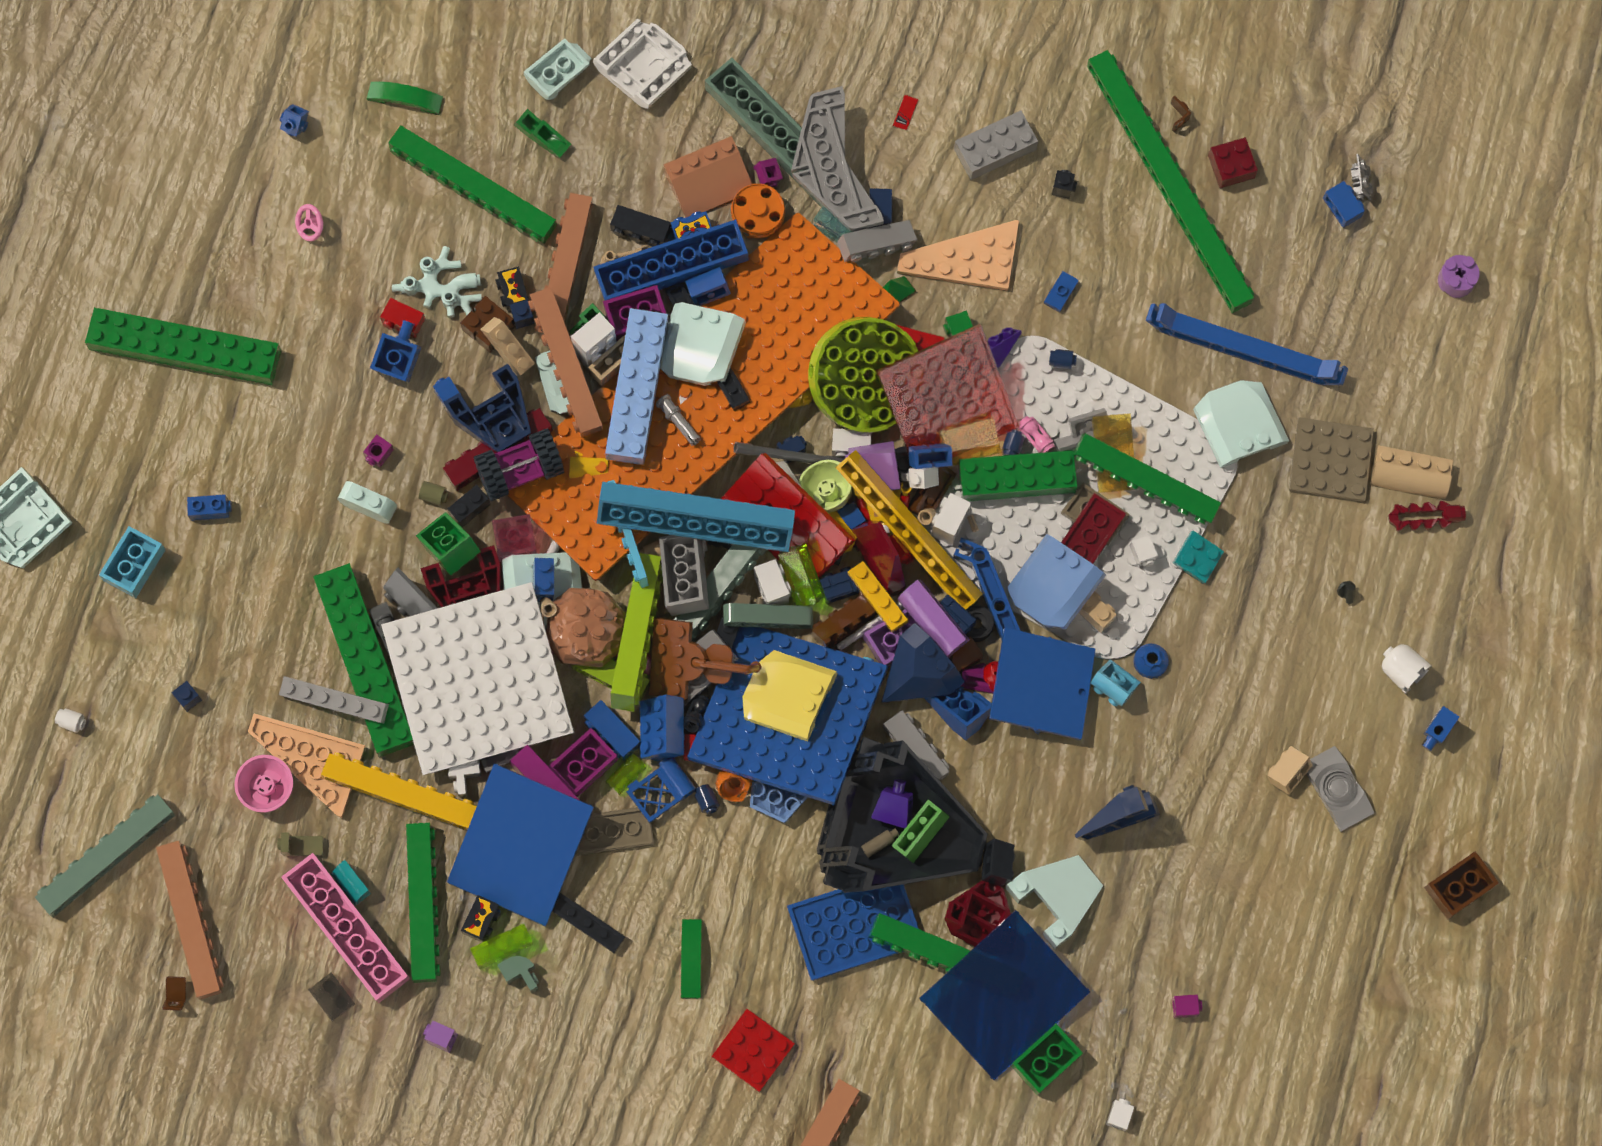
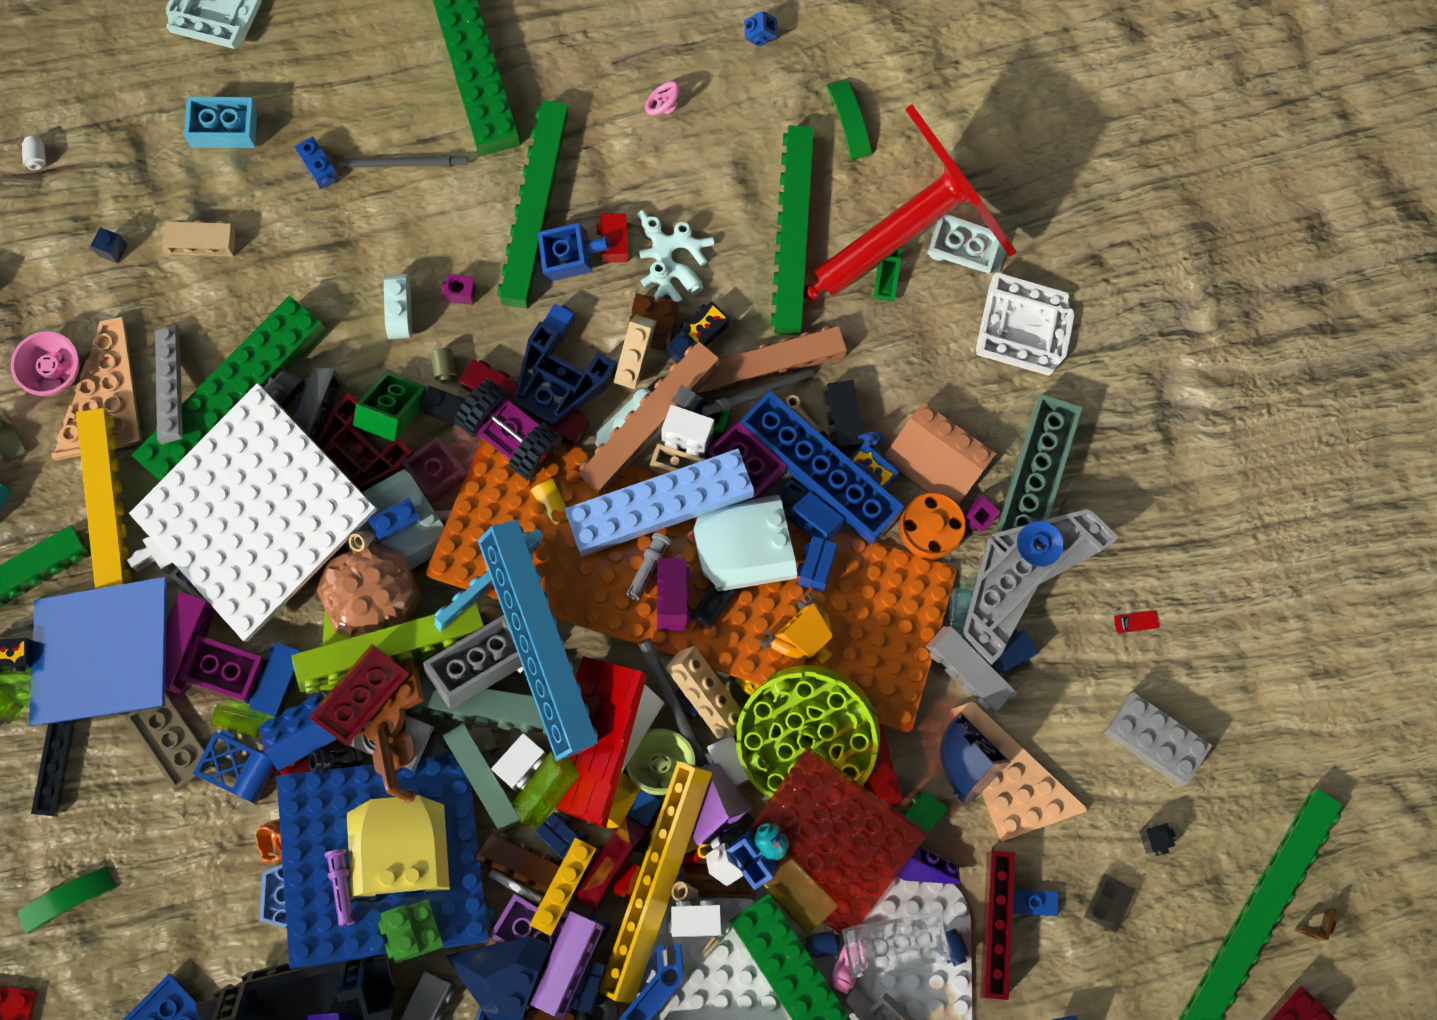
camera: 60 degrees right, 0 degrees up
dark blue brick [695,784,720,815] -> none
green slope [883,276,916,302] -> none
none -> tan brick [162,220,236,256]
none -> dark red plate [309,643,410,745]
none -> medium lavender pin [324,849,355,927]
none -> dark grey bar [338,154,468,168]
none -> bright green plate [377,899,443,964]
none -> green brick [497,100,569,309]
none -> magenta wedge [657,558,690,632]
none -> tan brick [666,646,742,739]
none -> dark grey leg [671,385,712,417]
none -> dark grey bar [702,368,814,416]
none -> teal head [754,823,789,861]
none -> light orange torso [759,594,832,663]
none -> blue brick [797,536,838,592]
none -> red piece [803,104,1017,301]
none -> clear brick [842,911,951,979]
none -> blue piece [858,431,885,448]
none -> dark blue brick [940,712,1010,803]
none -> dark red brick [980,850,1015,1000]
none -> blue dish [1017,521,1063,567]
none -> clear smoke plate [1084,874,1136,933]

